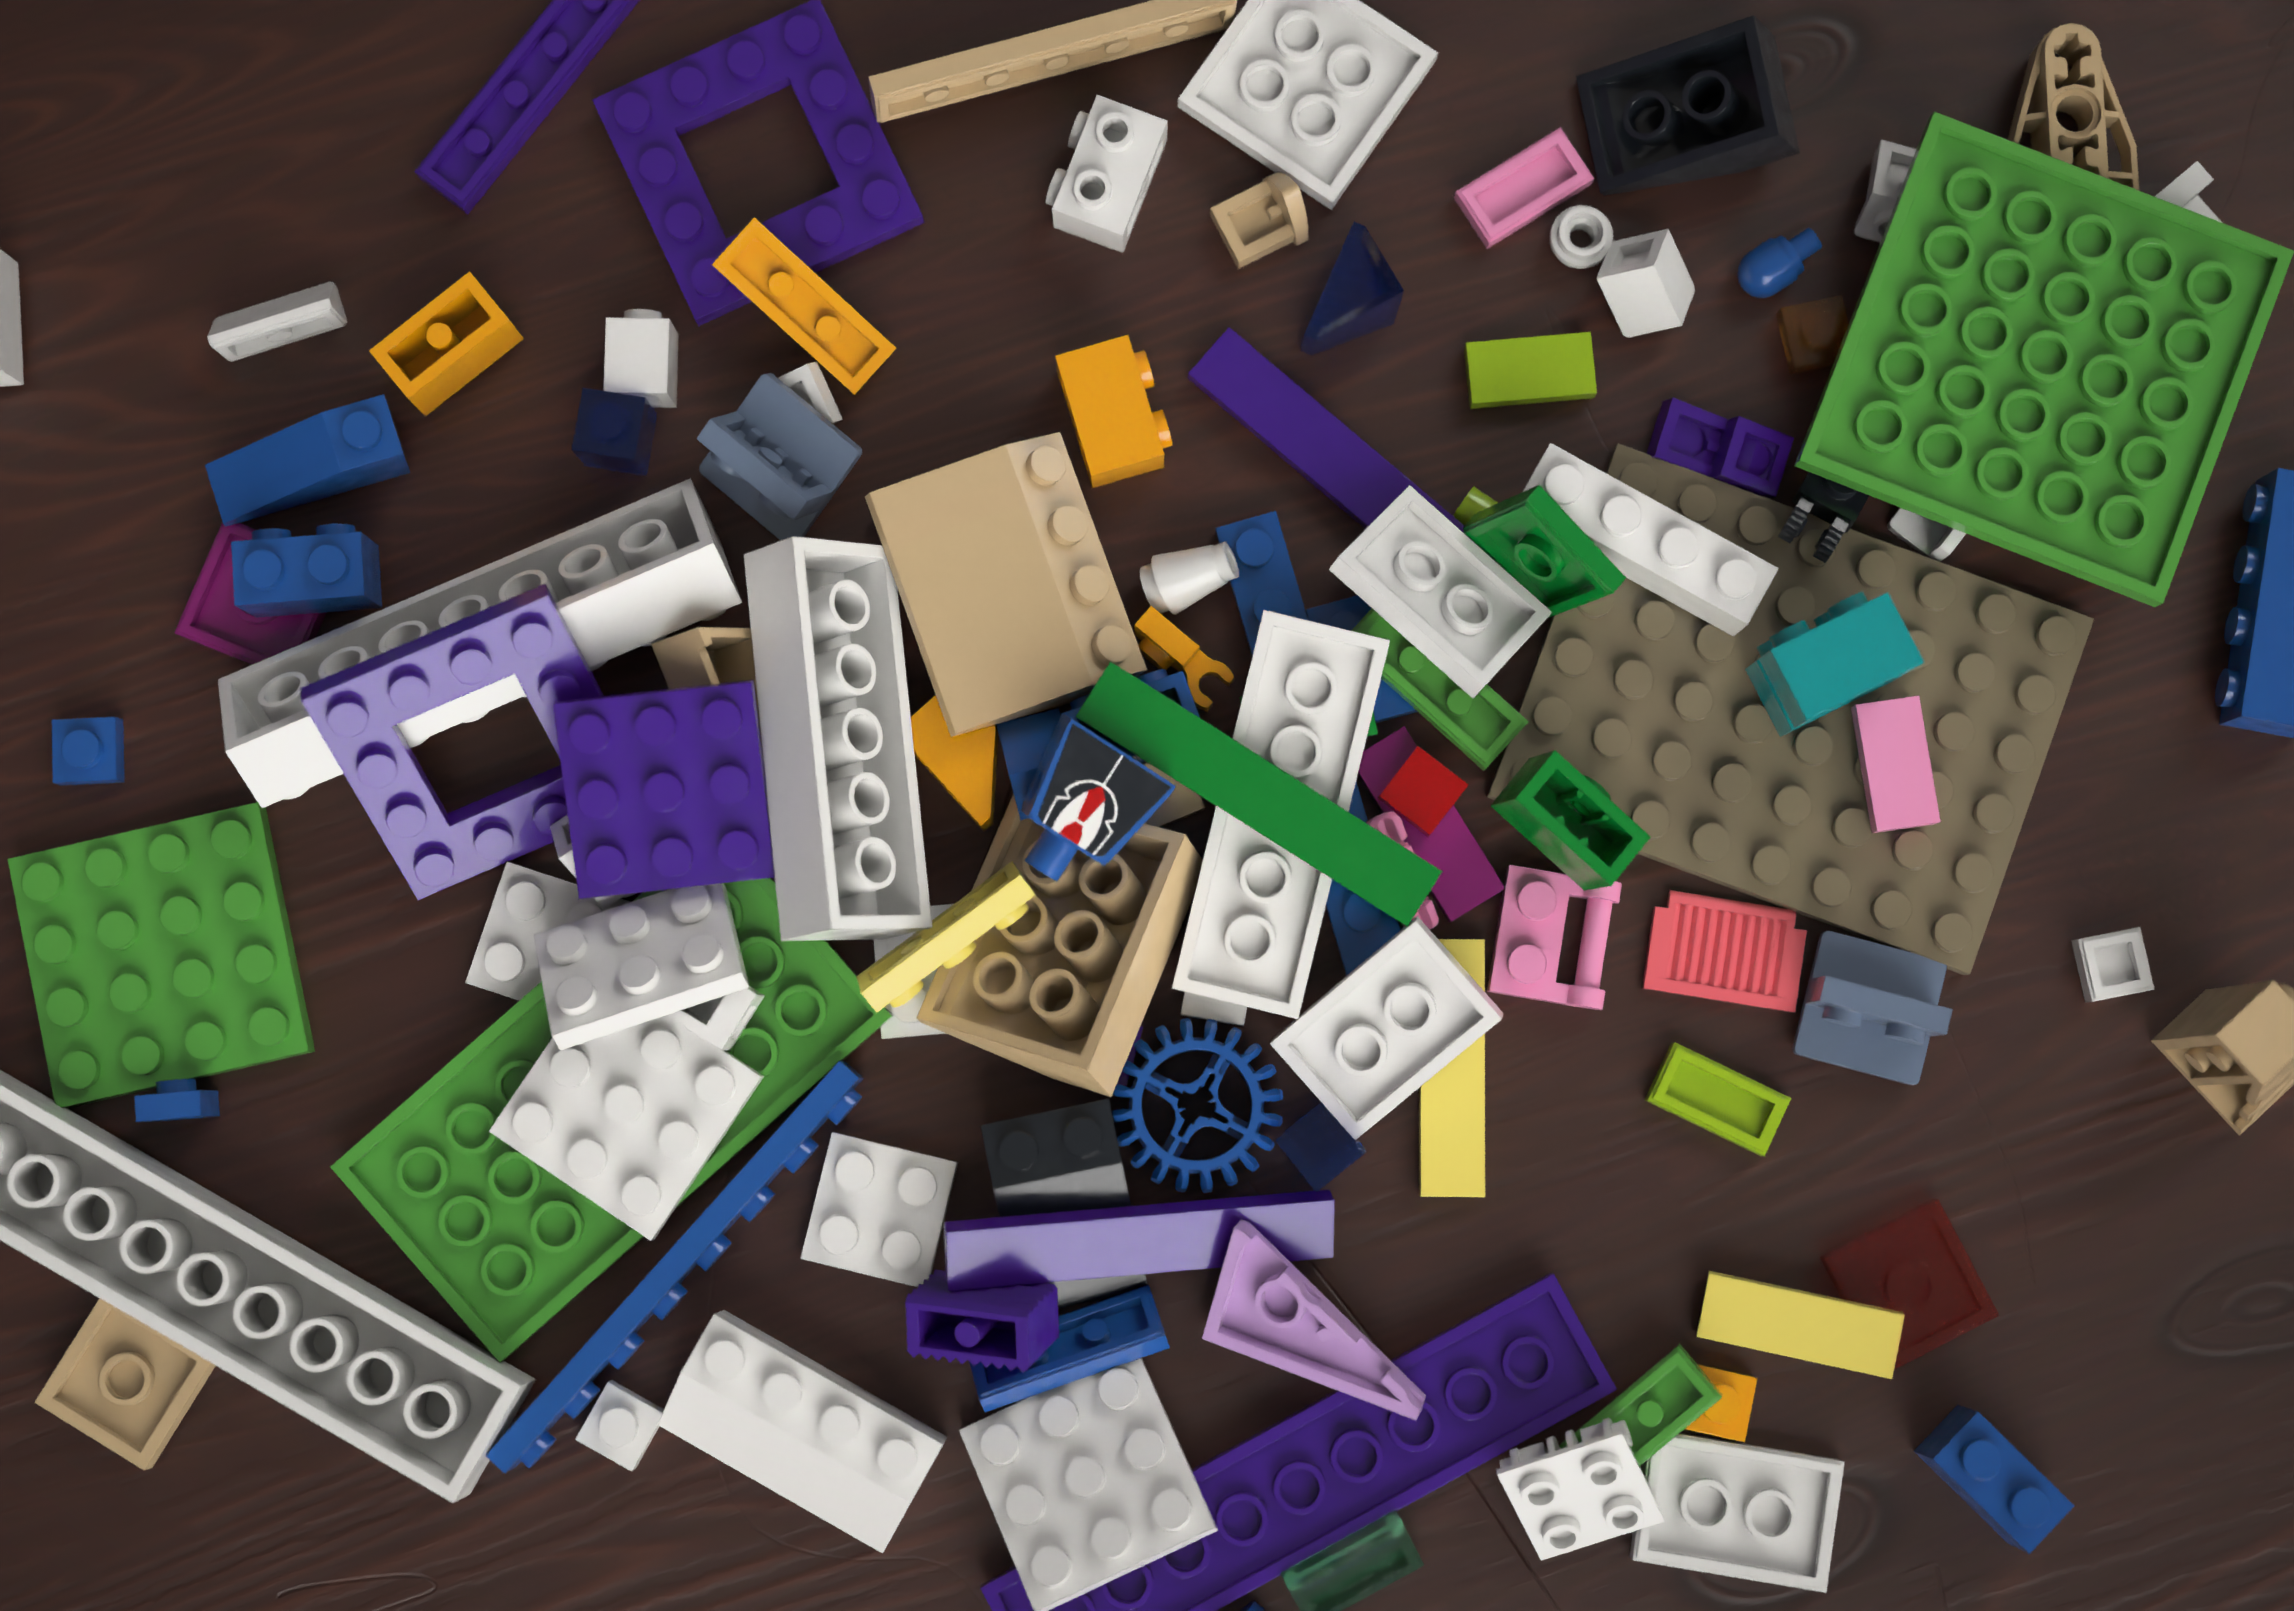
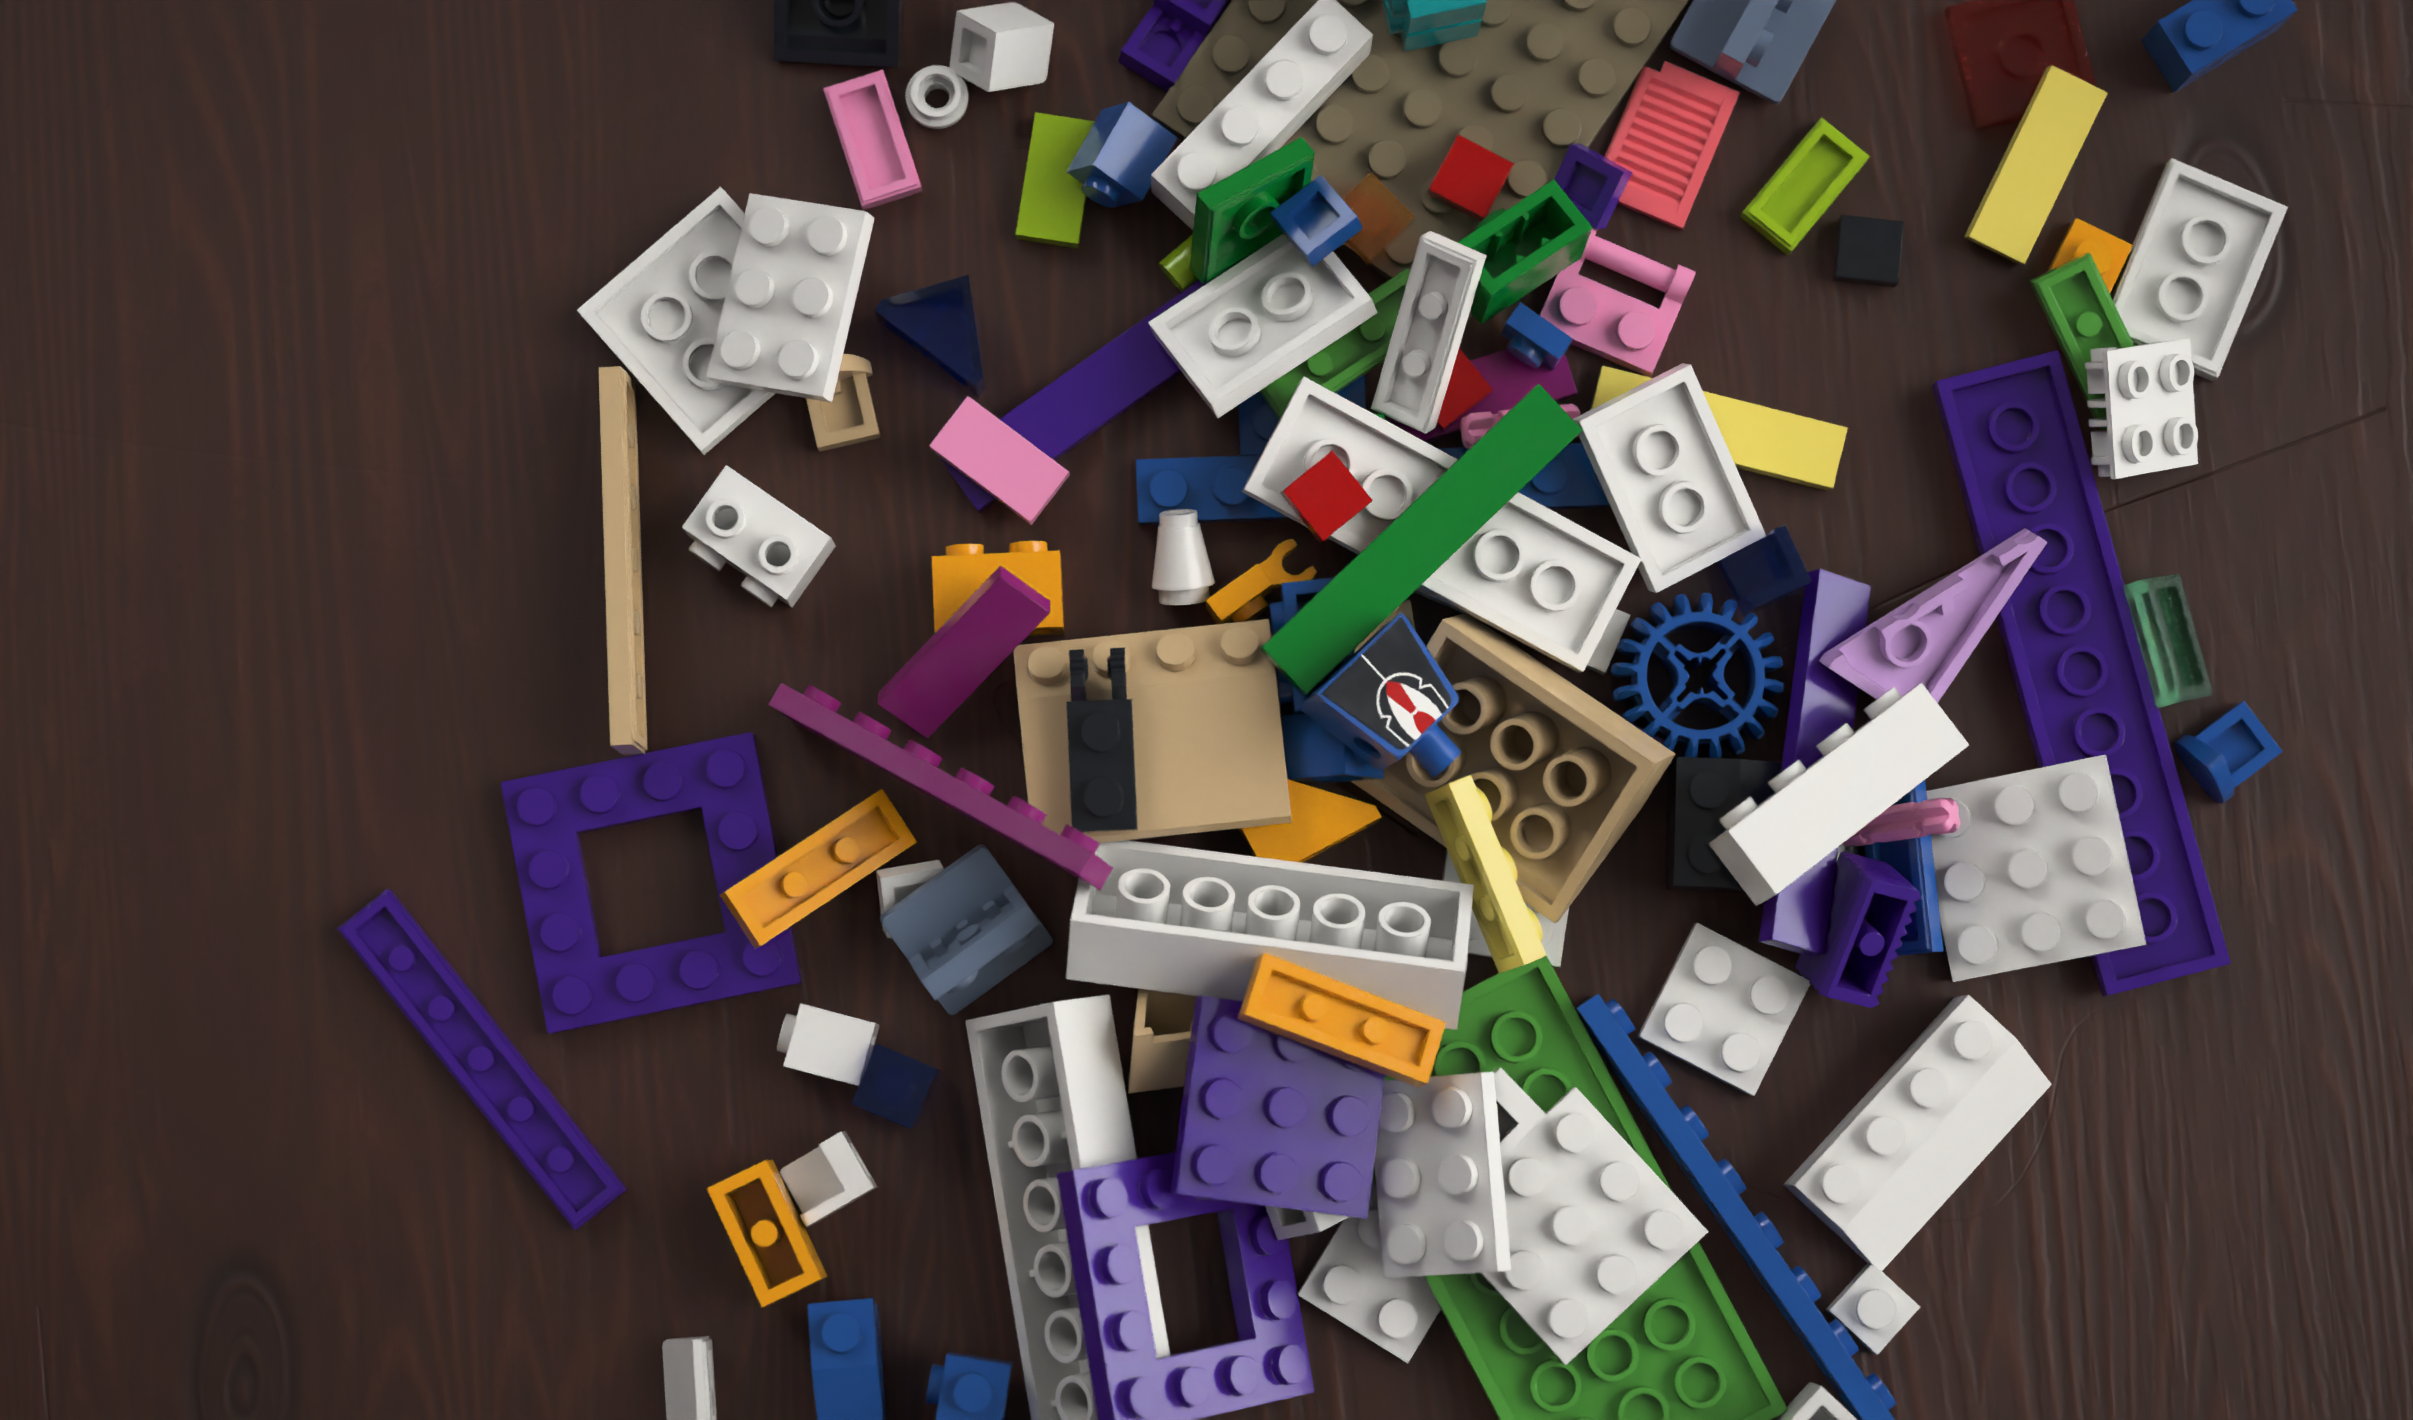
camera: 80 degrees left, 0 degrees up
none -> white plate [706,193,875,403]
none -> magenta plate [768,683,1113,890]
none -> white panel [780,1131,877,1227]
none -> magenta tile [878,565,1050,739]
none -> bright pink tile [929,396,1070,525]
none -> blue brick [1067,101,1178,208]
none -> black hinge [1067,647,1138,833]
none -> light orange plate [1238,953,1446,1088]
none -> blue plate [1270,175,1363,267]
none -> red tile [1280,450,1373,543]
none -> clear orange plate [1343,172,1415,265]
none -> white tile [1371,231,1487,434]
none -> red tile [1427,134,1514,222]
none -> blue plate [1501,302,1573,371]
none -> dark purple plate [1554,143,1633,229]
none -> white brick [1709,683,1969,906]
none -> black tile [1833,215,1904,287]
none -> bright pink axle [1842,798,1960,846]

